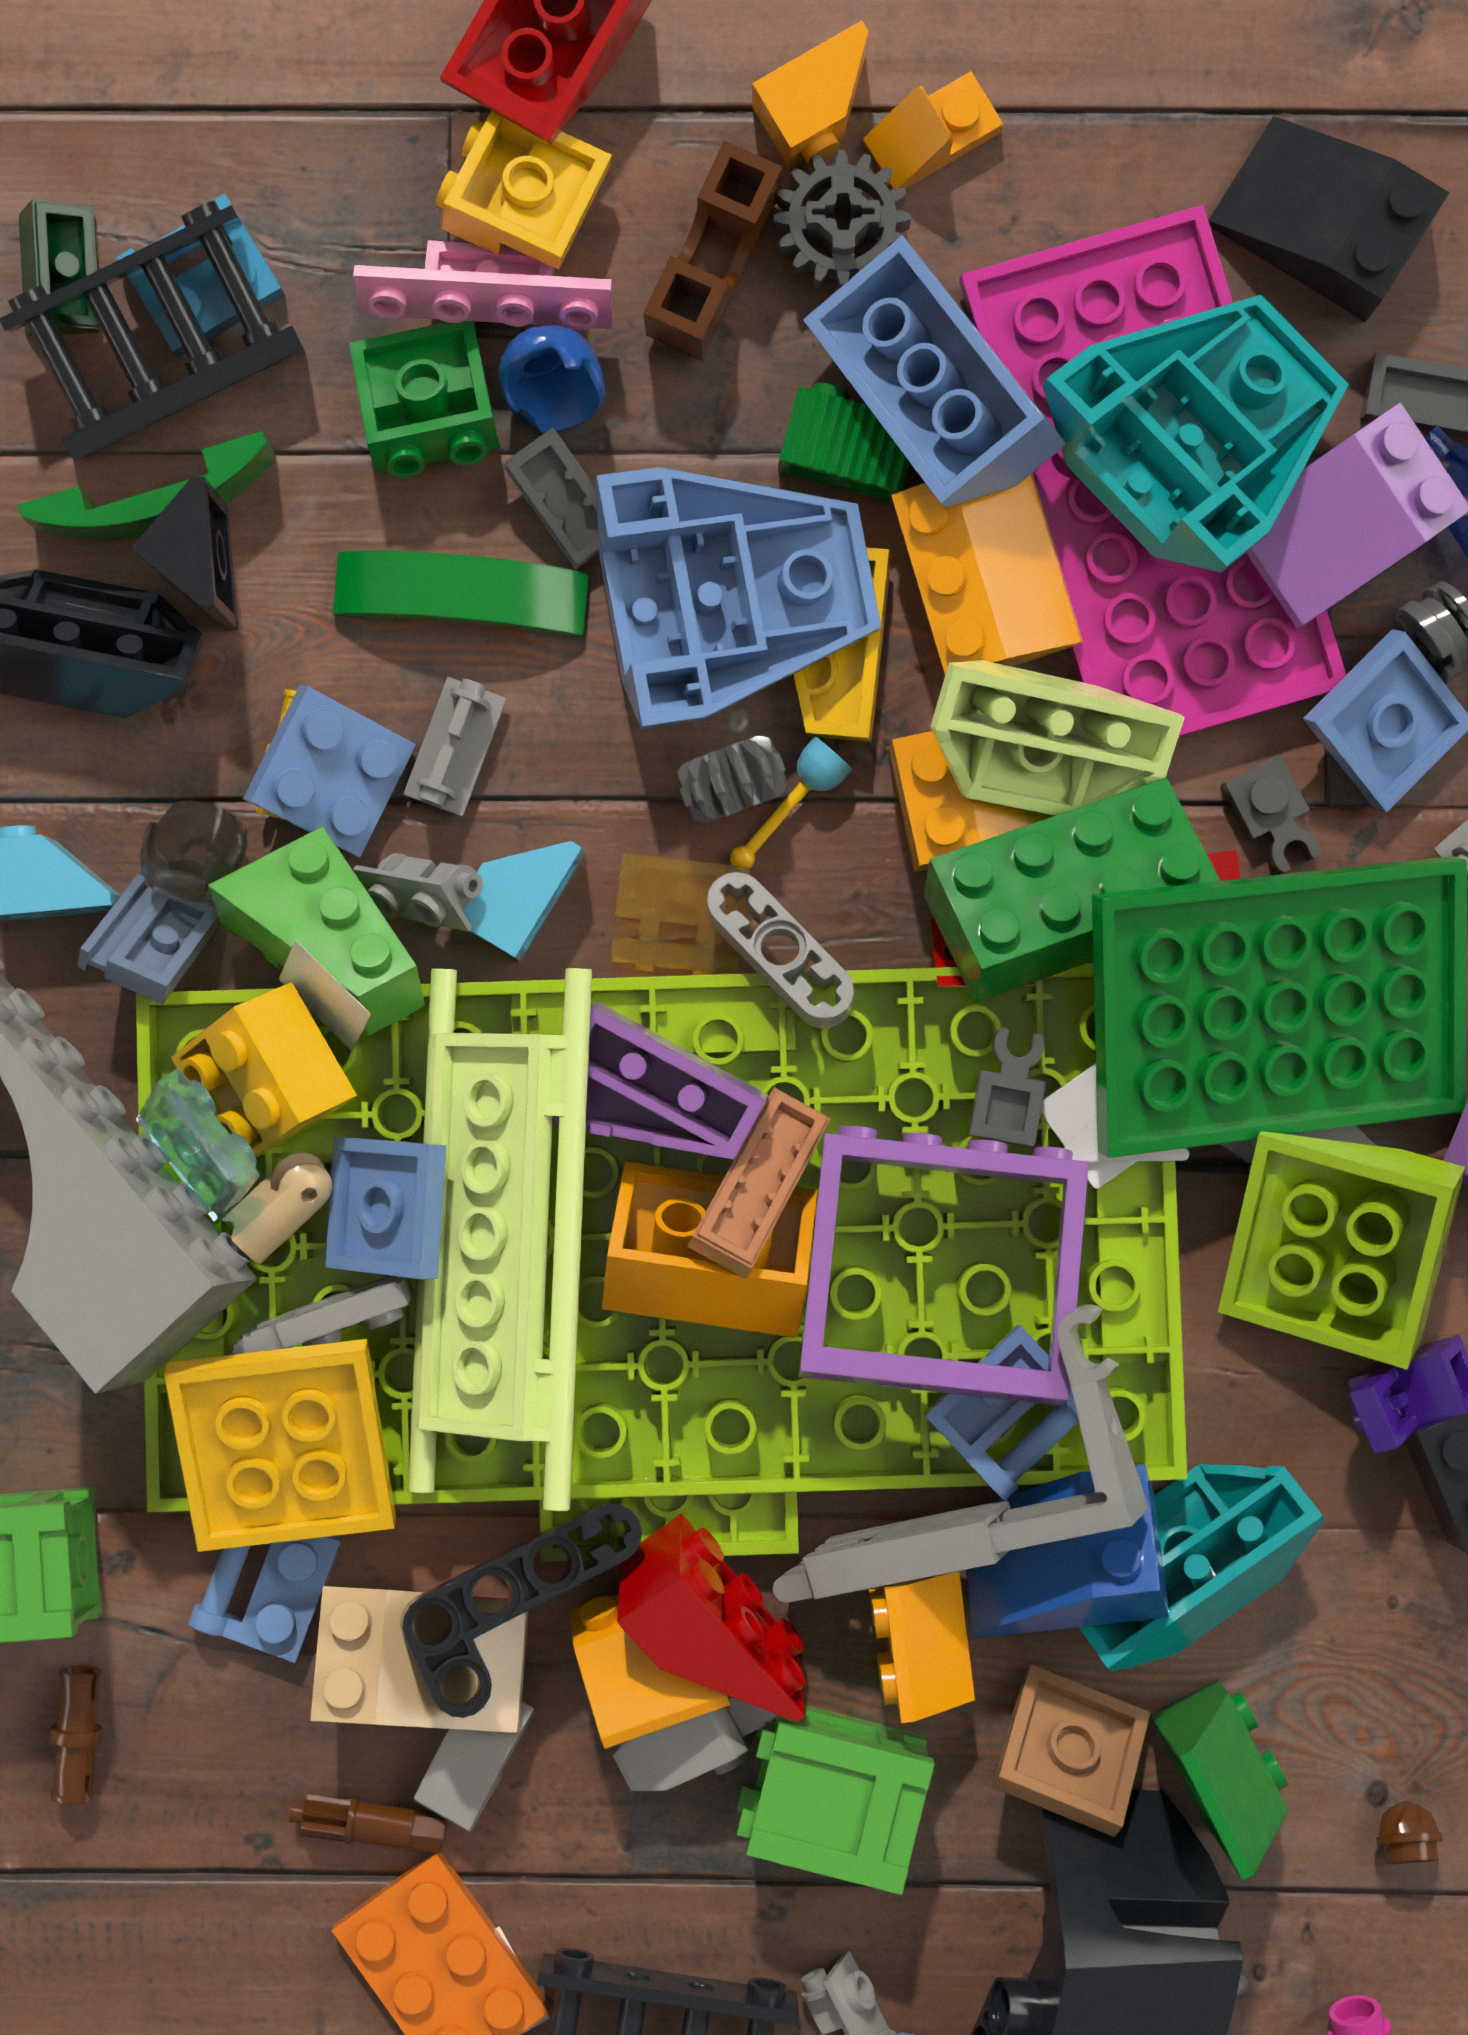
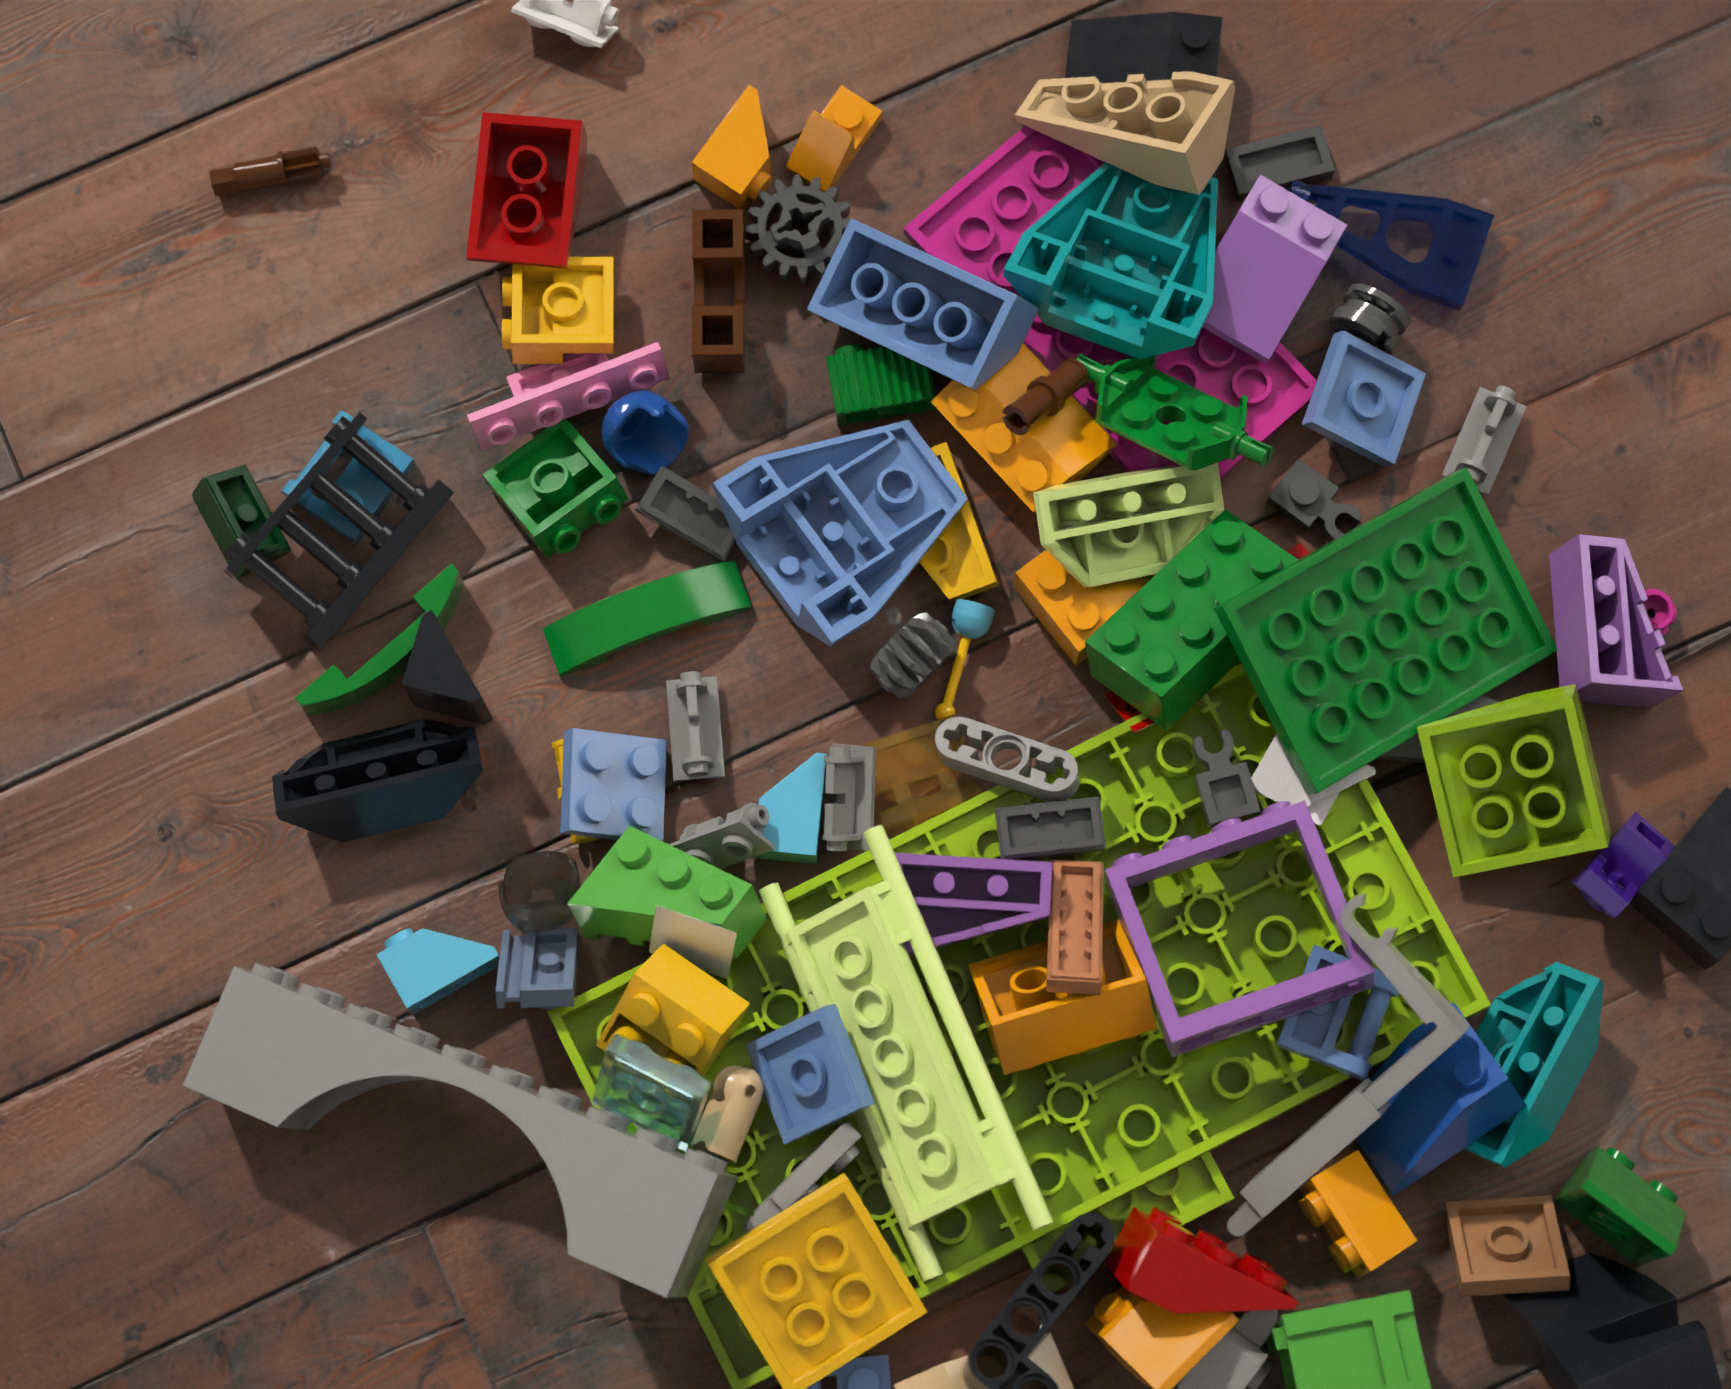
camera: 25 degrees left, 10 degrees down
none -> light grey hinge [821,743,876,851]
none -> dark grey plate [994,797,1106,860]
none -> reddish brown pin [1002,358,1089,435]
none -> tan wedge [1015,71,1235,195]
none -> green plate [1076,354,1274,471]

